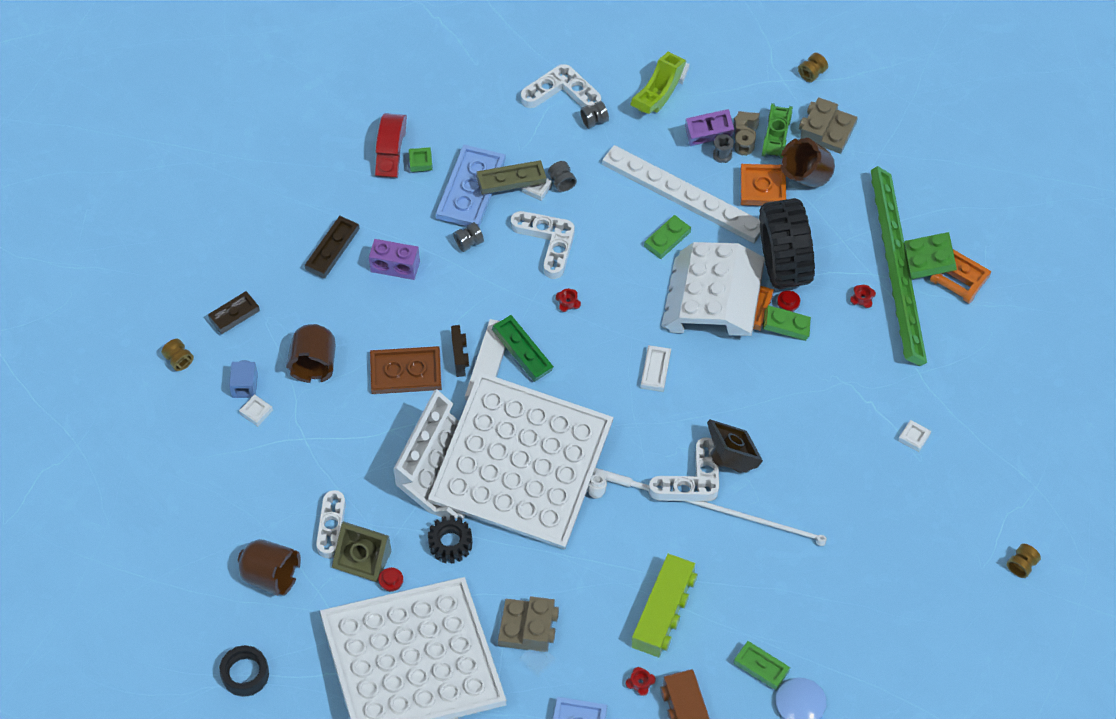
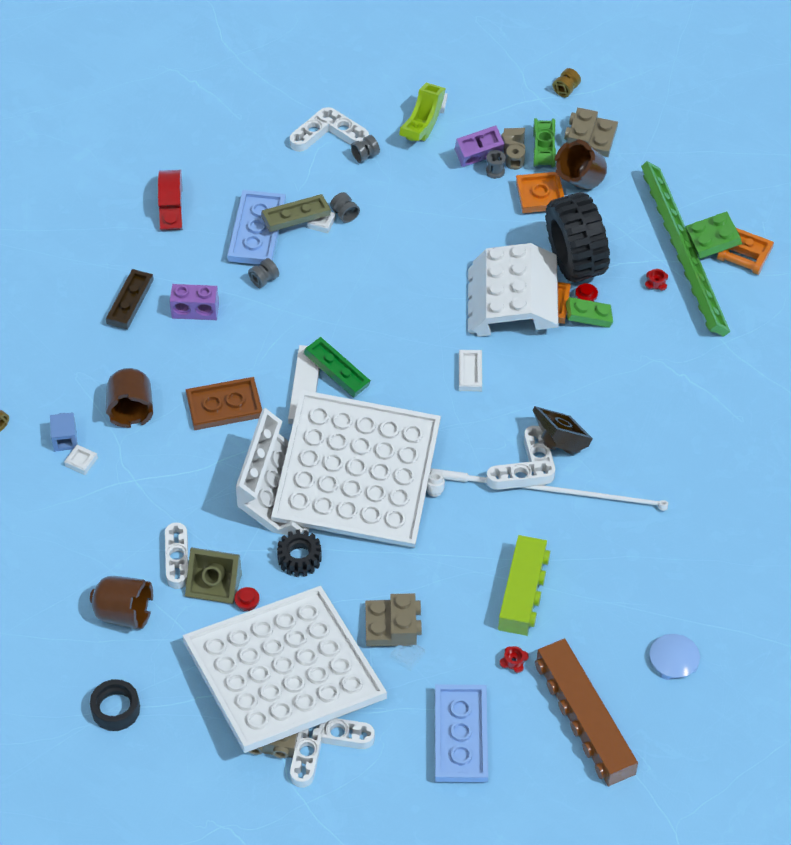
camera: 10 degrees left, 5 degrees down
dark brown plate [208,291,260,335] -> none
bright green plate [409,147,433,172] -> none
dark brown plate [451,325,469,377] -> none
white beam [511,211,575,279] -> none
red plate [555,288,581,312] -> none
white plate [602,145,761,243] -> none
bright green plate [644,215,691,259] -> none
bright green plate [734,641,790,690] -> none
white tile [898,420,931,452] -> none

